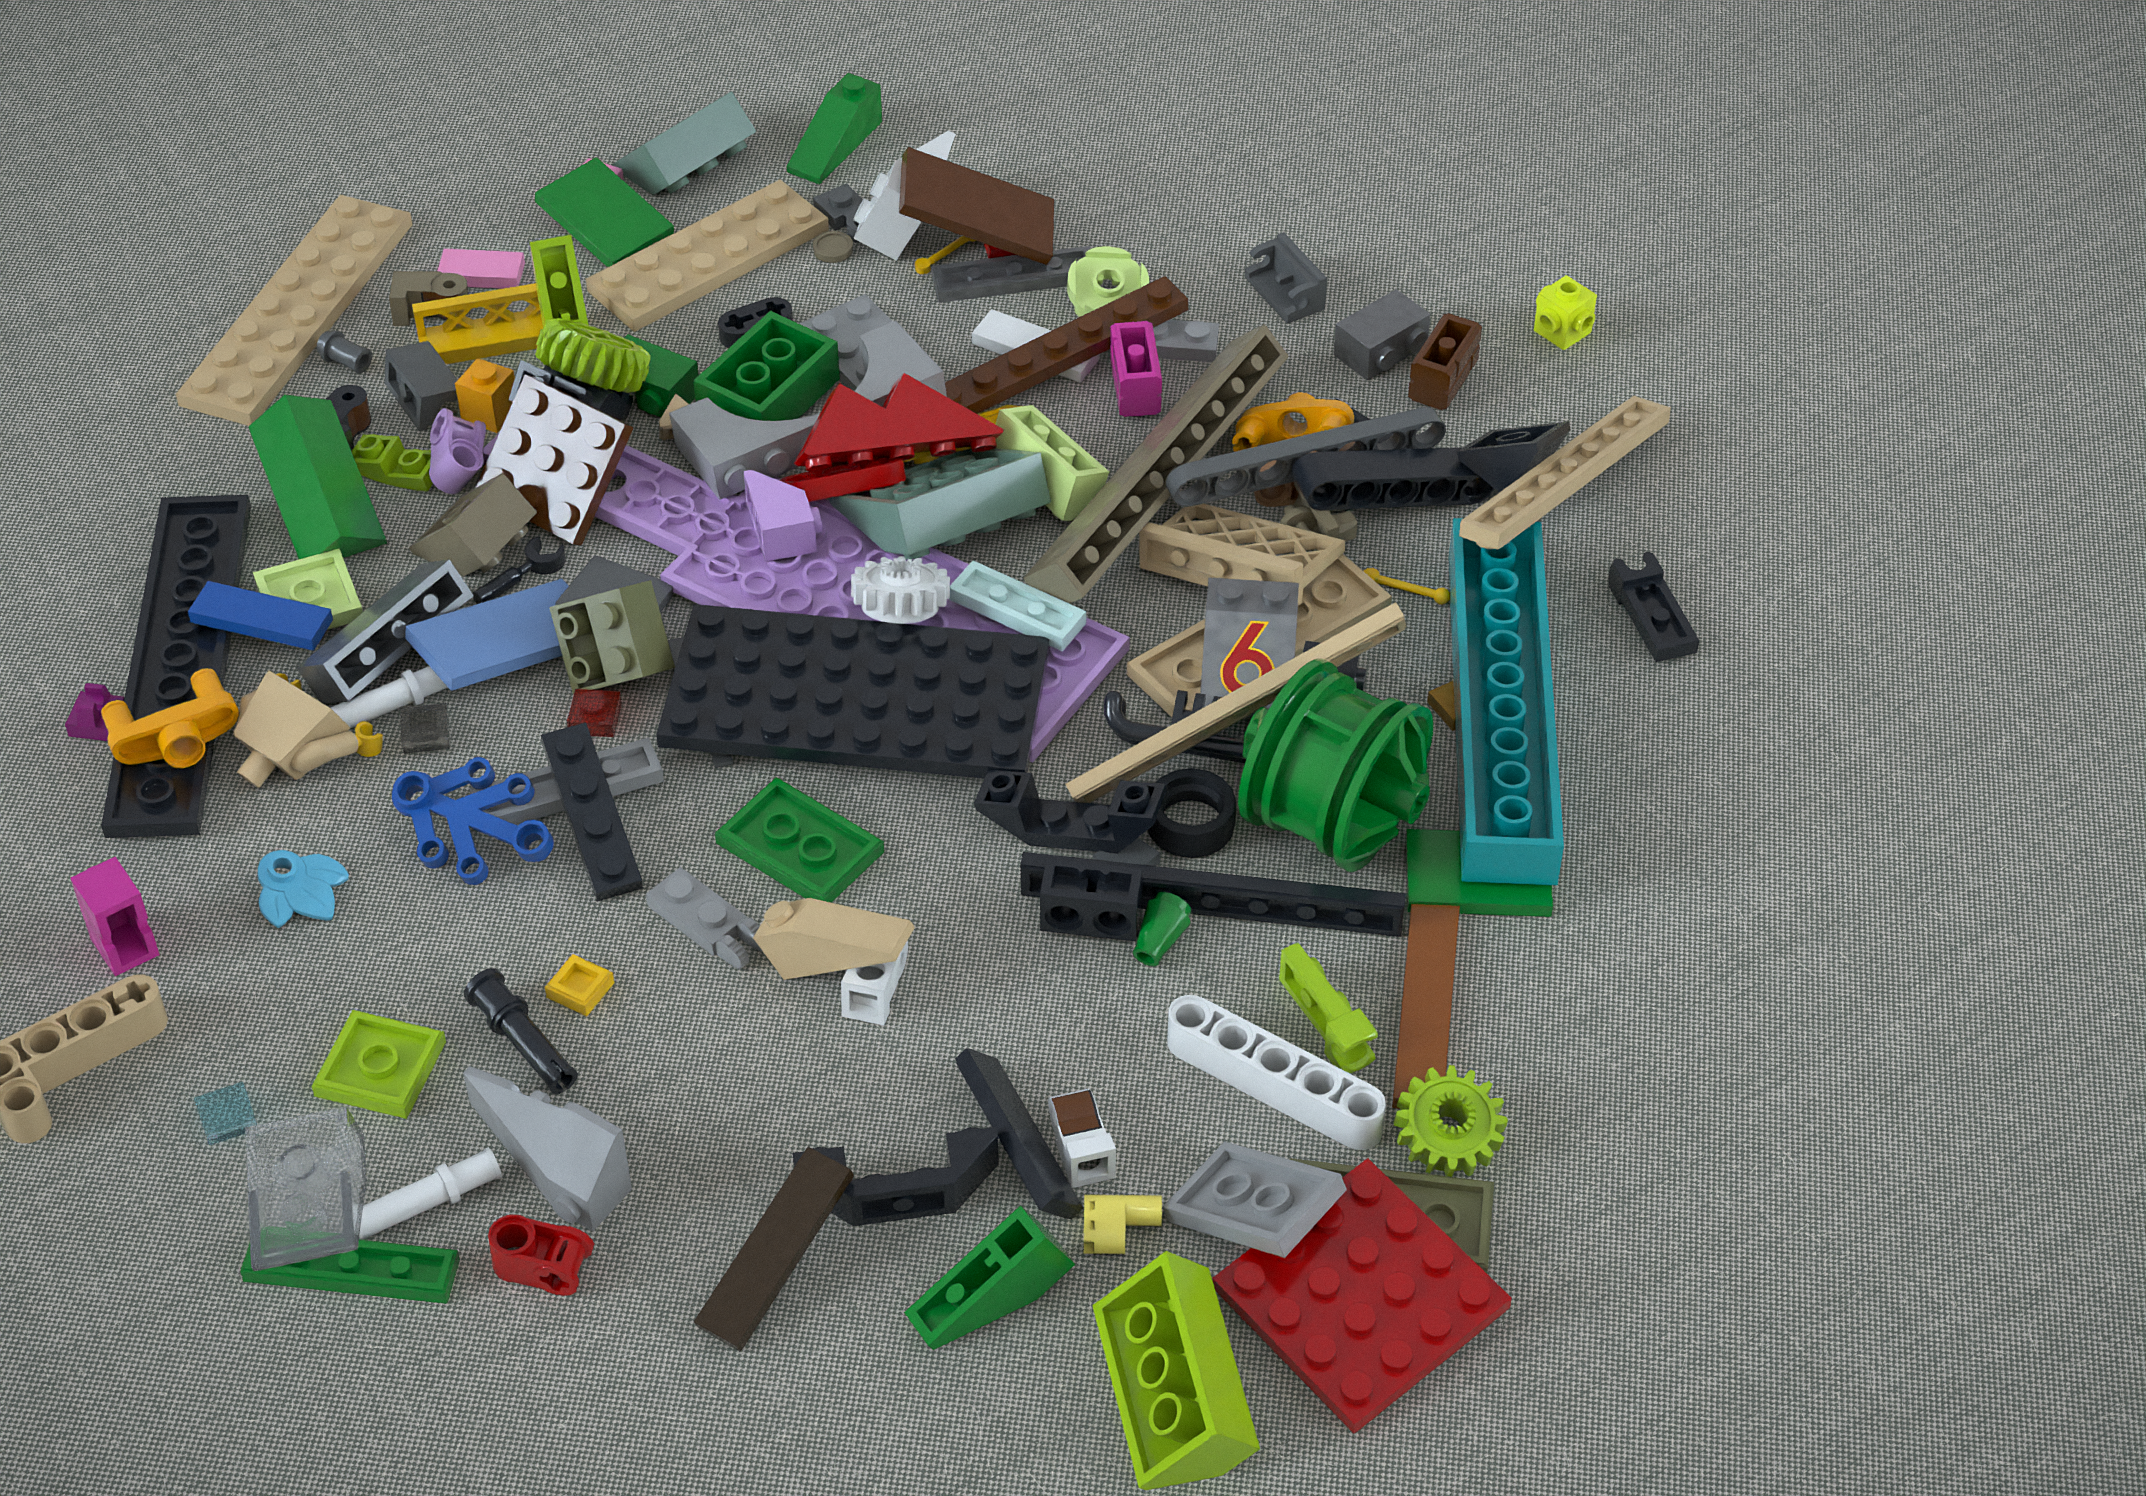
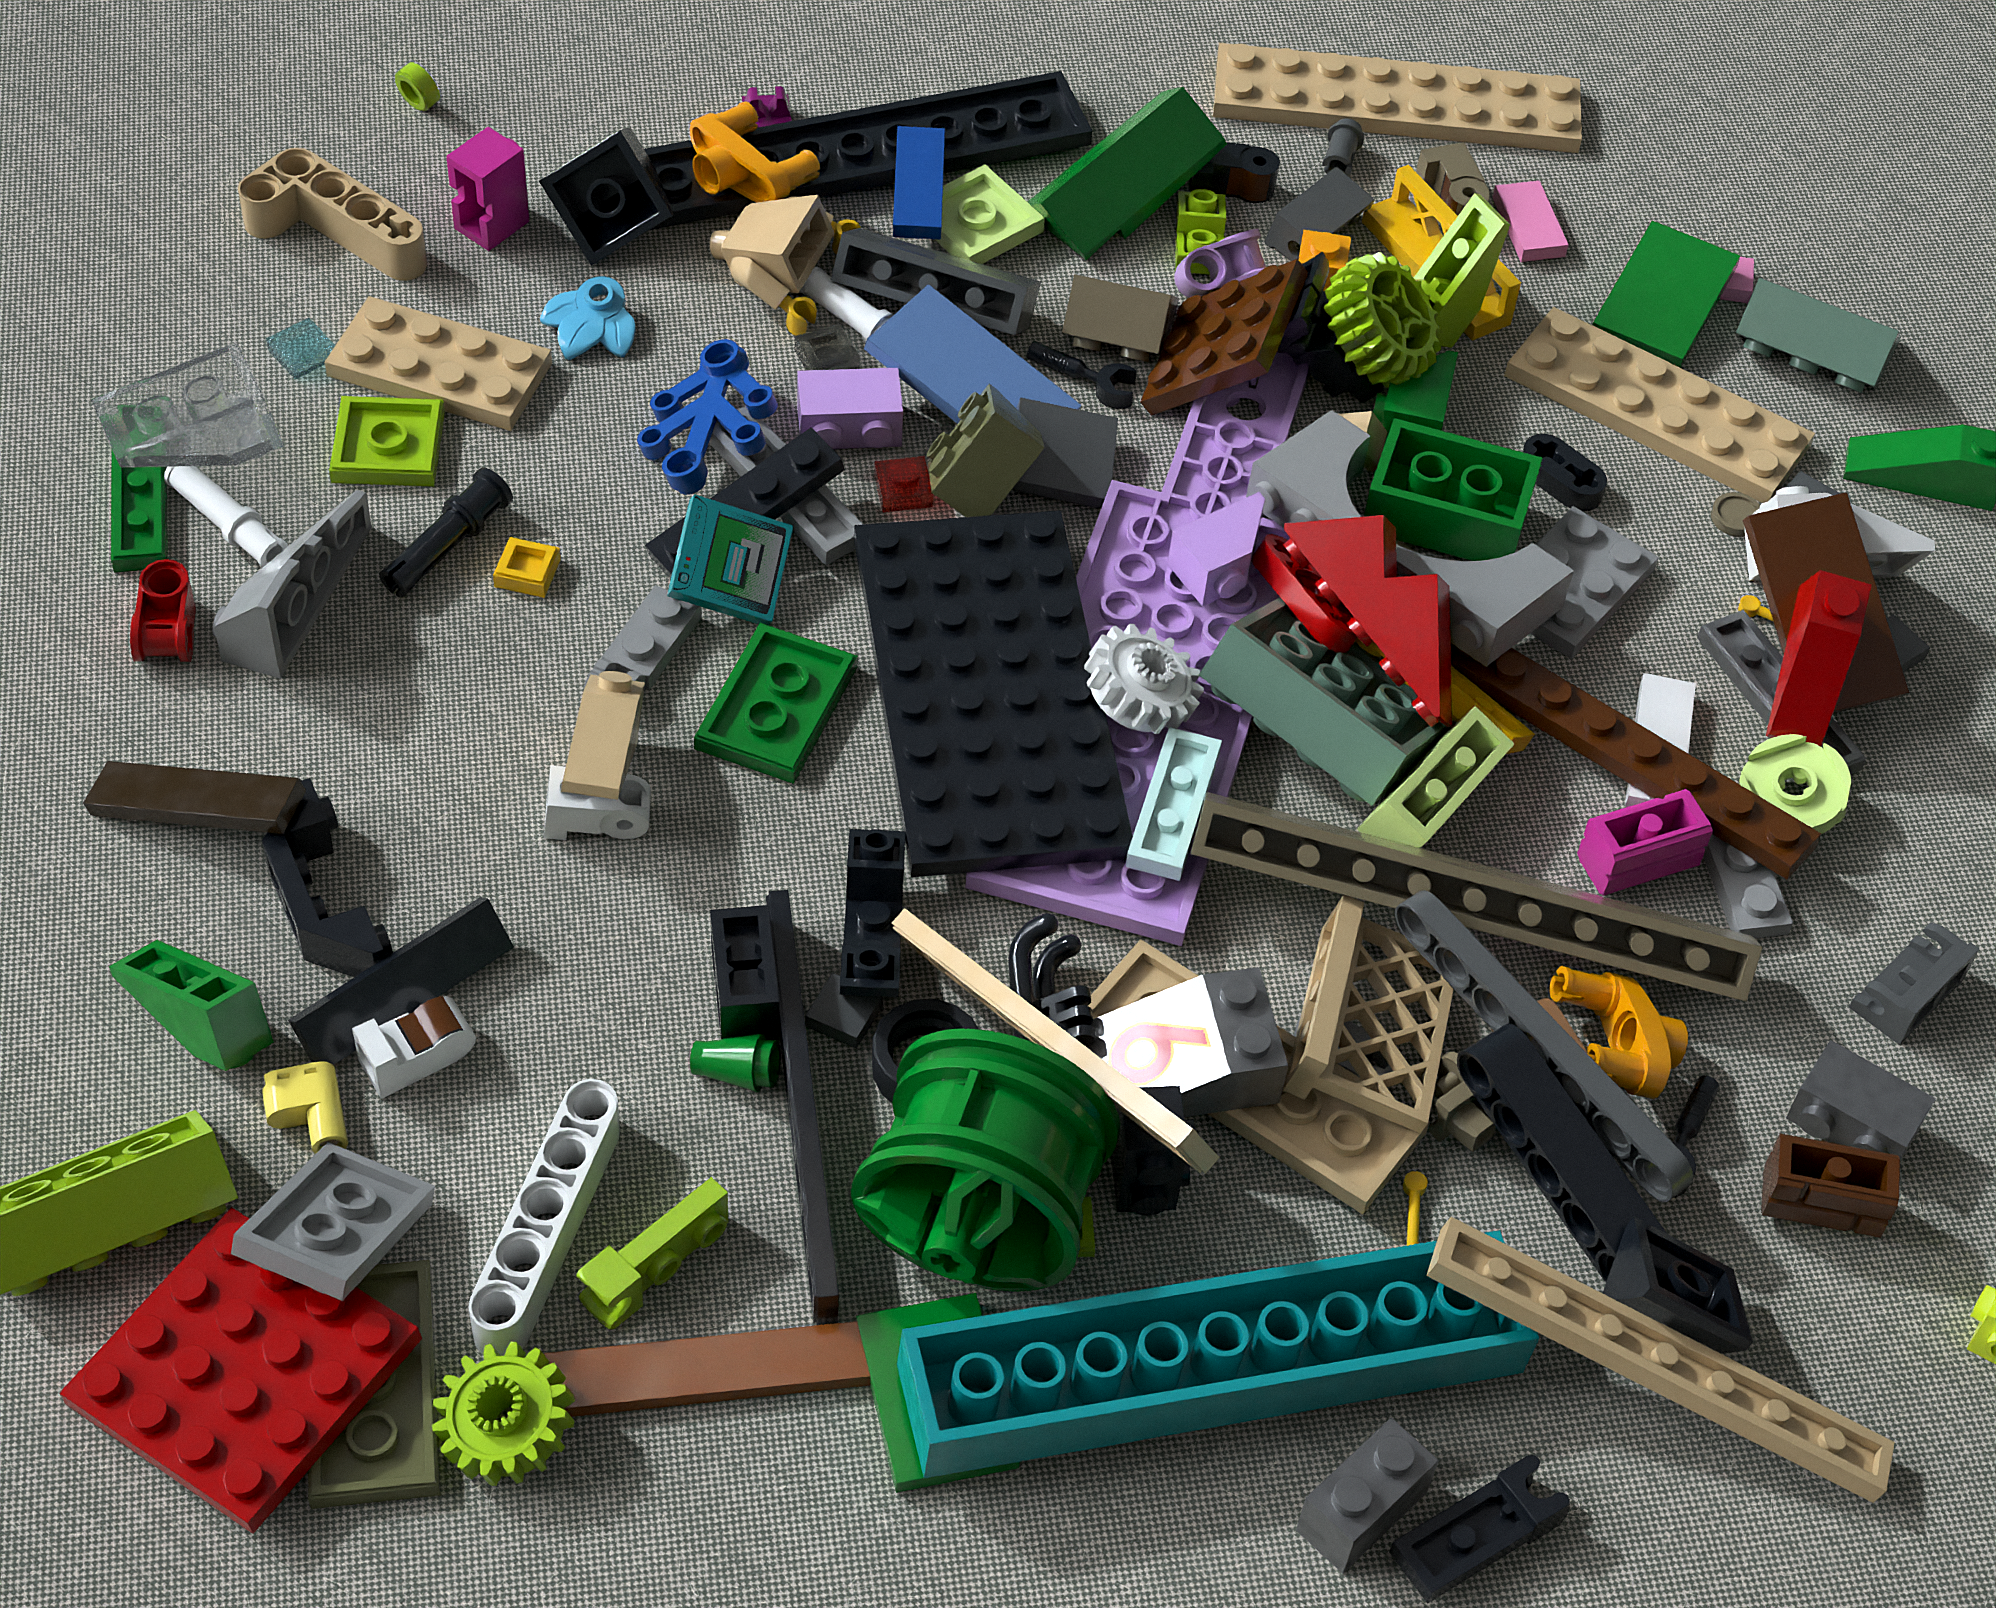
camera: 70 degrees right, 5 degrees up
none -> tan plate [325,296,552,431]
none -> black slope [539,127,674,266]
none -> tile [667,494,793,625]
none -> lavender brick [797,368,903,449]
none -> flat silver brick [1296,1418,1439,1574]
none -> red slope [1766,570,1872,747]

